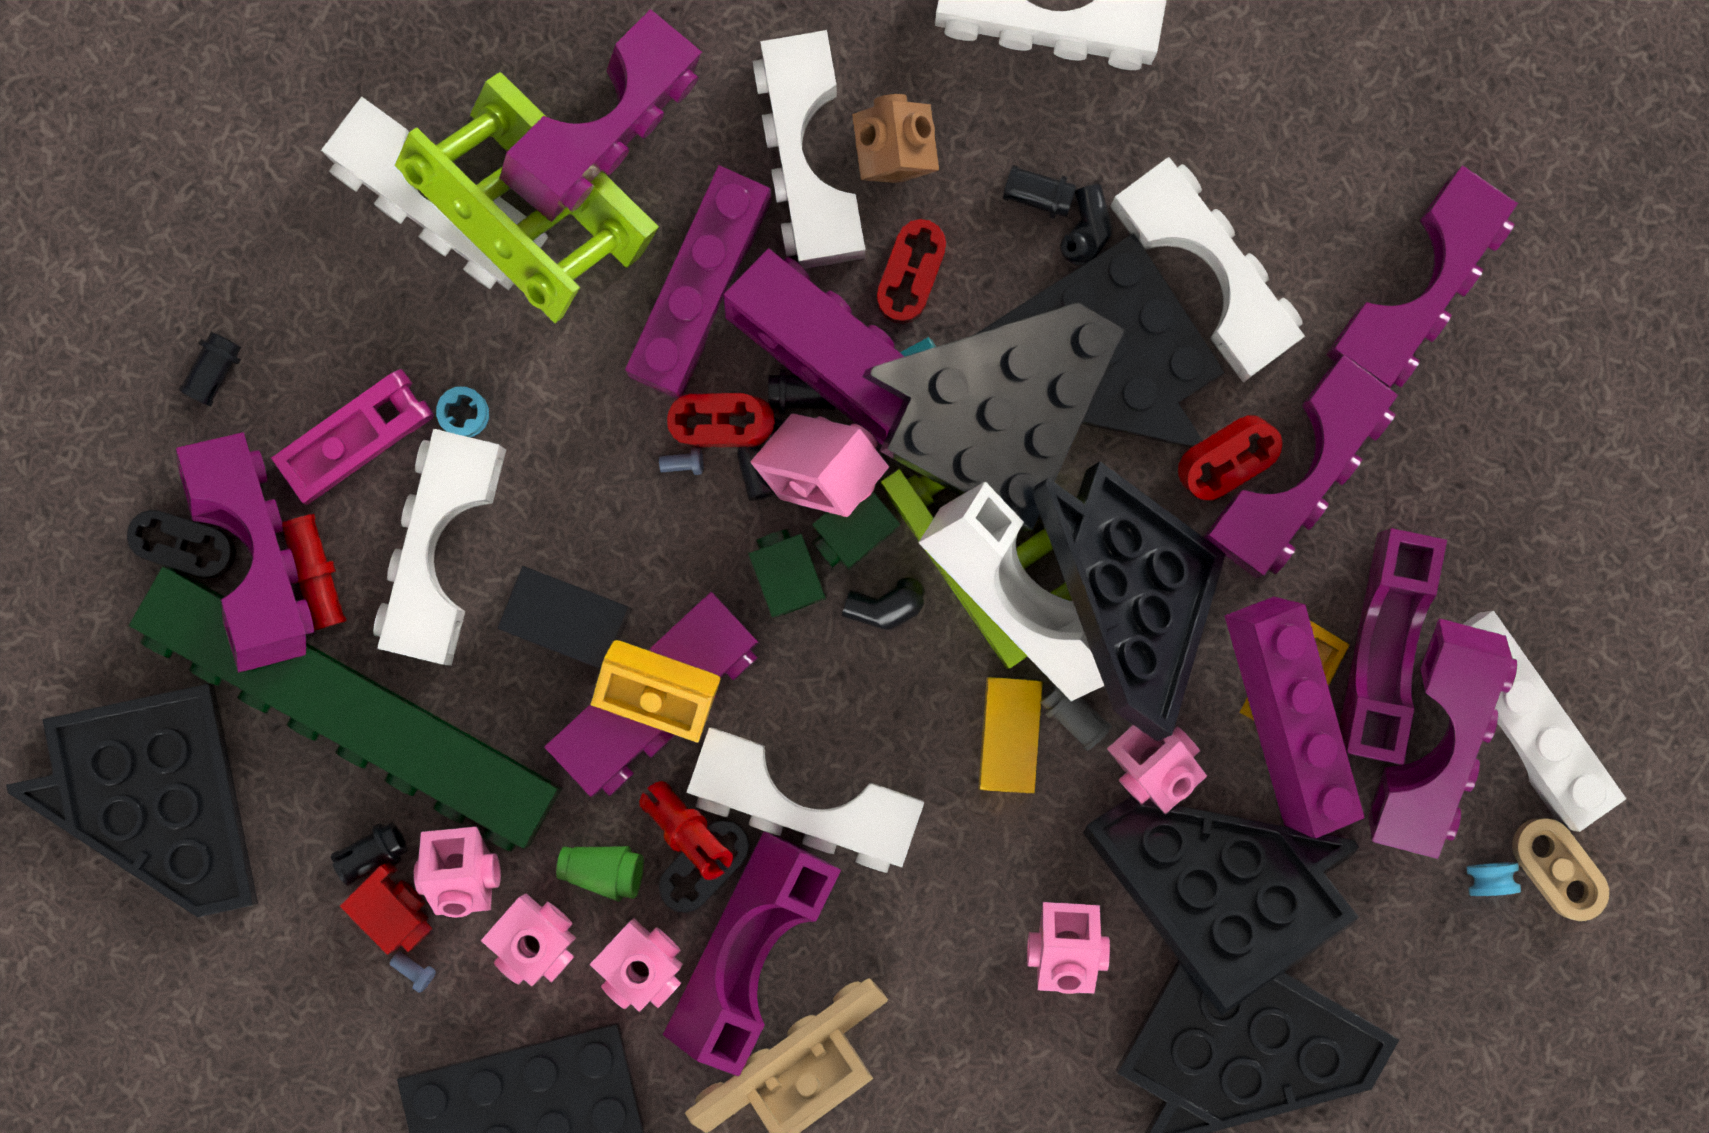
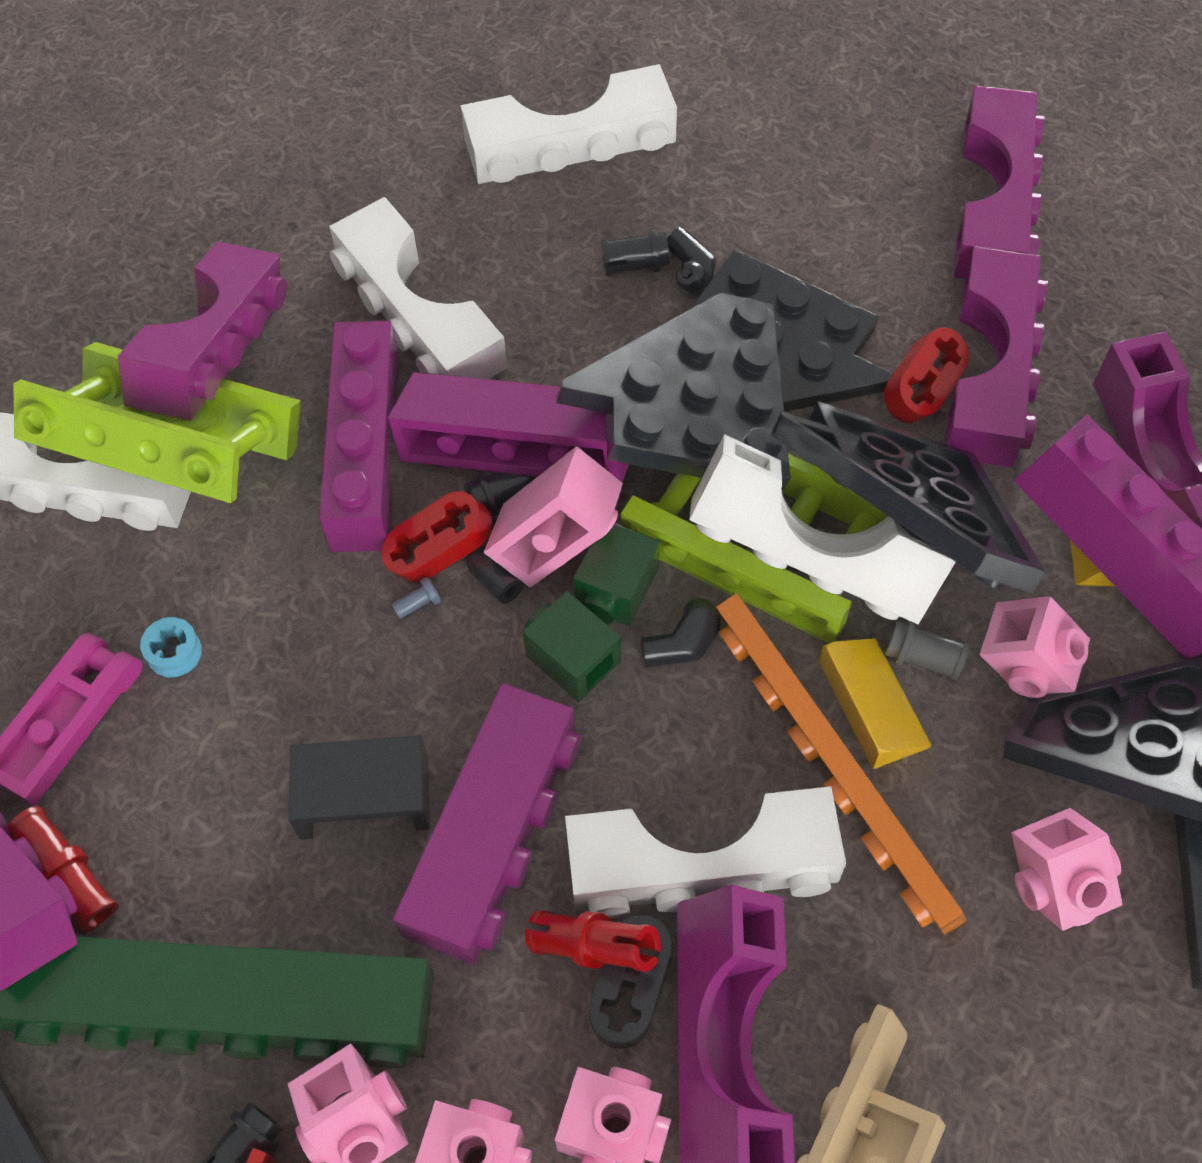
camera: 25 degrees left, 25 degrees down
white arch [373,429,506,666] -> none
bright green cone [556,846,644,902] -> none
yellow slope [591,640,721,743] -> none
medium nougat brick [852,94,939,183] -> none
red beam [877,219,946,324] -> none
white arch [1110,157,1305,383] -> none
none -> orange plate [717,593,967,935]

